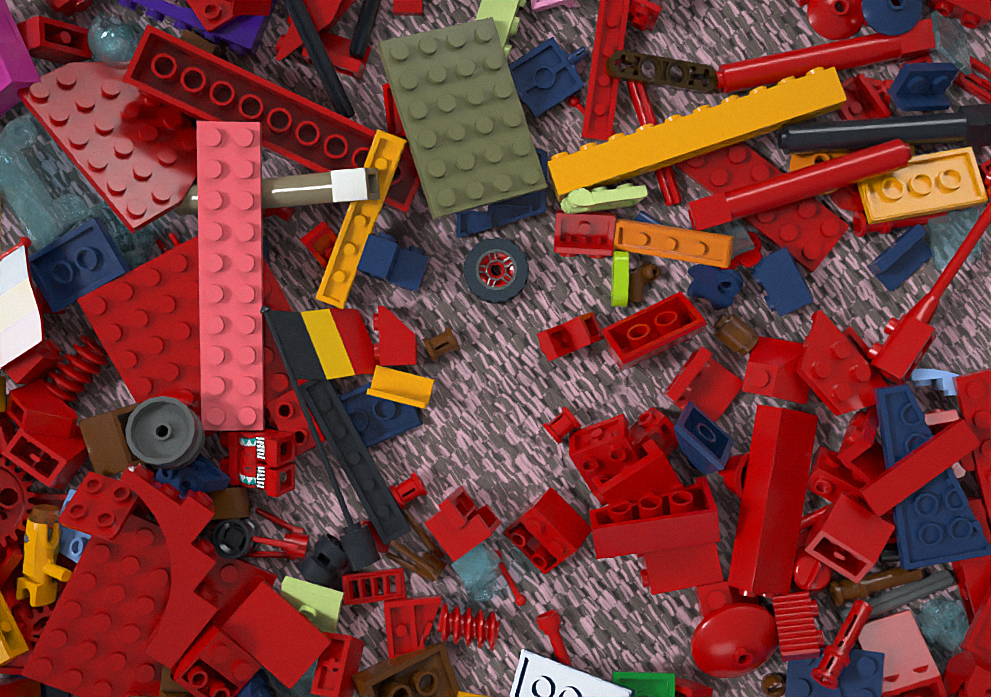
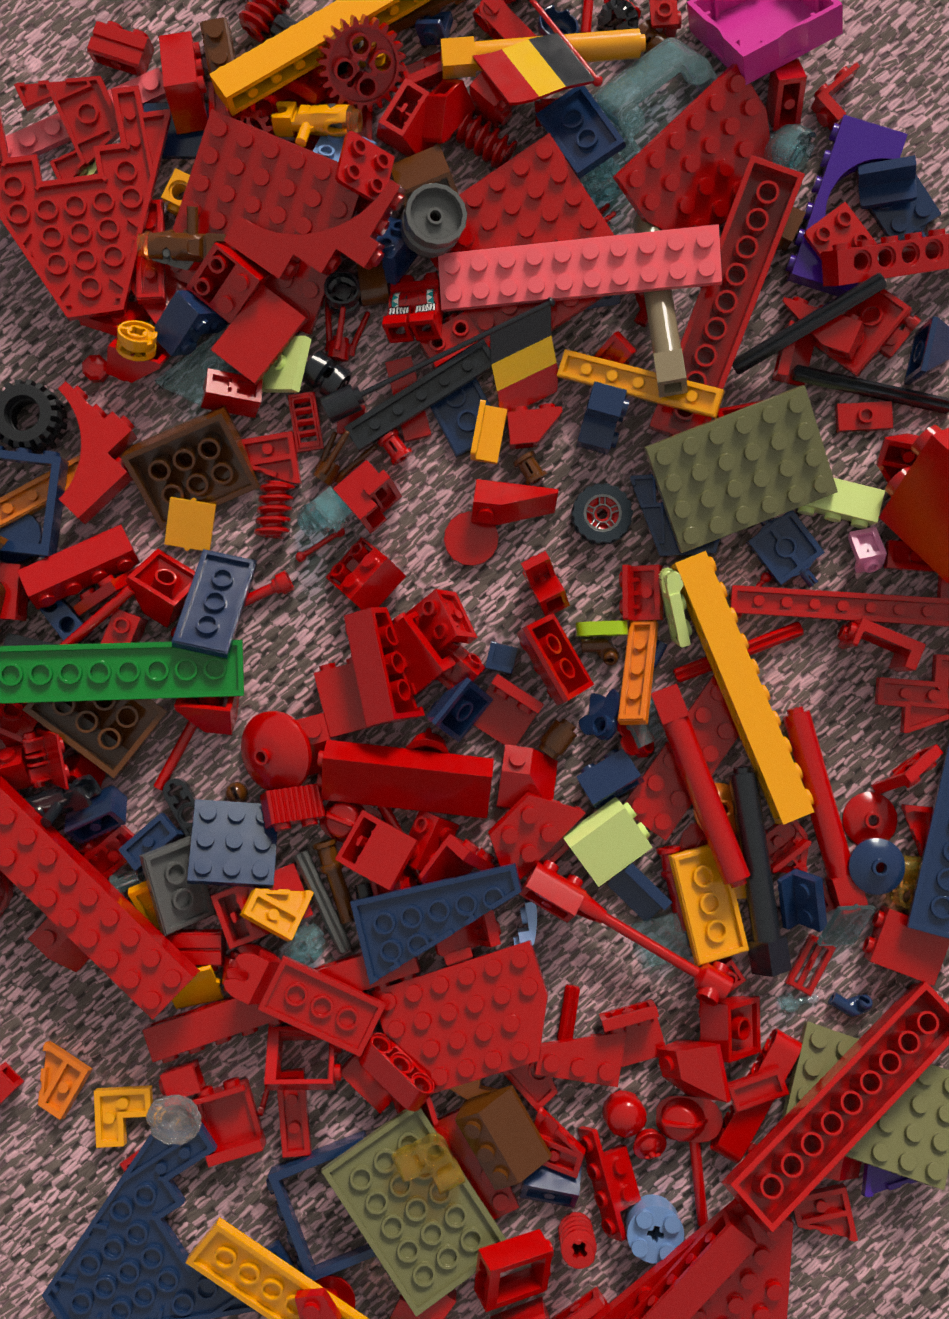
camera: 85 degrees right, 0 degrees up
red bush [543,406,581,445] -> none
dark brown beam [605,50,718,94] -> none
red pin [810,599,873,689] -> none
red tile [858,418,981,517] -> none
none -> light orange wing [240,888,314,942]
none -> red tile [385,356,431,443]
none -> red tile [444,511,499,566]
none -> red slope [471,479,559,525]
none -> dark blue panel [485,641,518,675]
none -> yellowish green brick [563,797,653,887]

